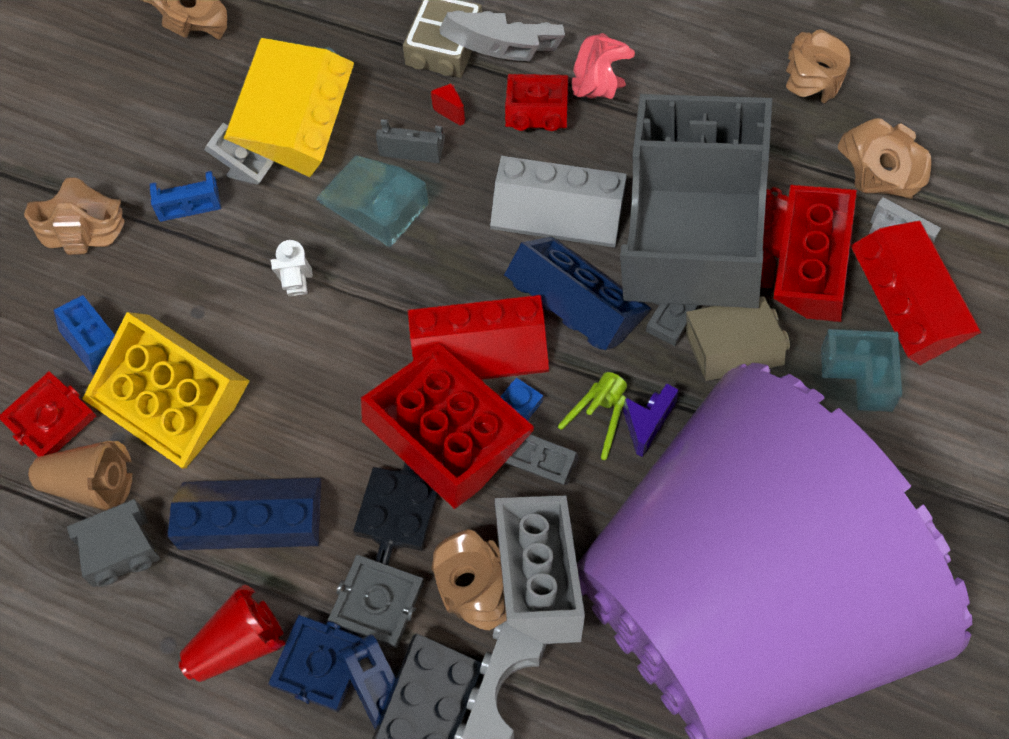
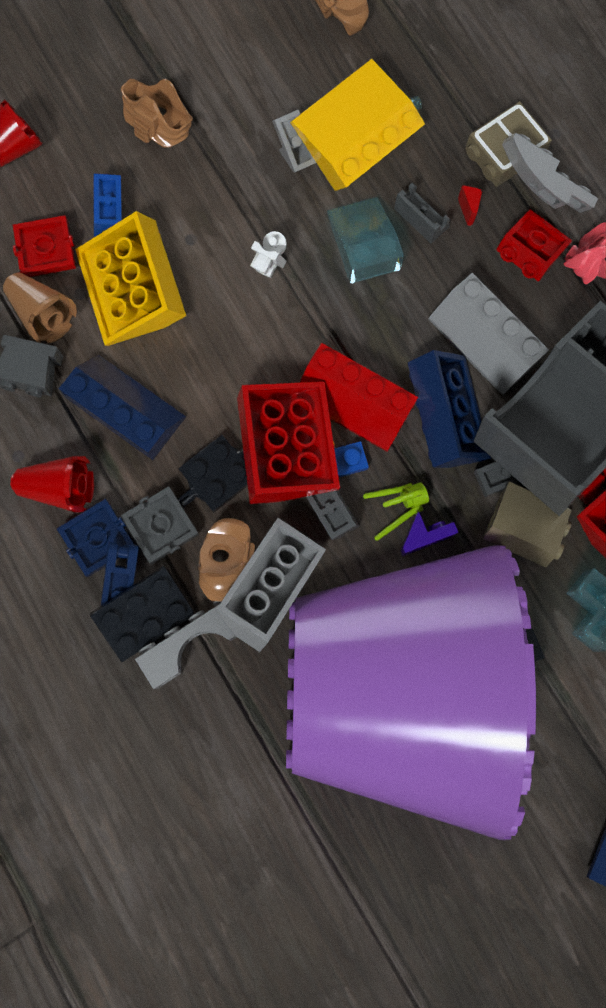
camera: 30 degrees right, 15 degrees up
blue hinge [150,171,221,222] -> none

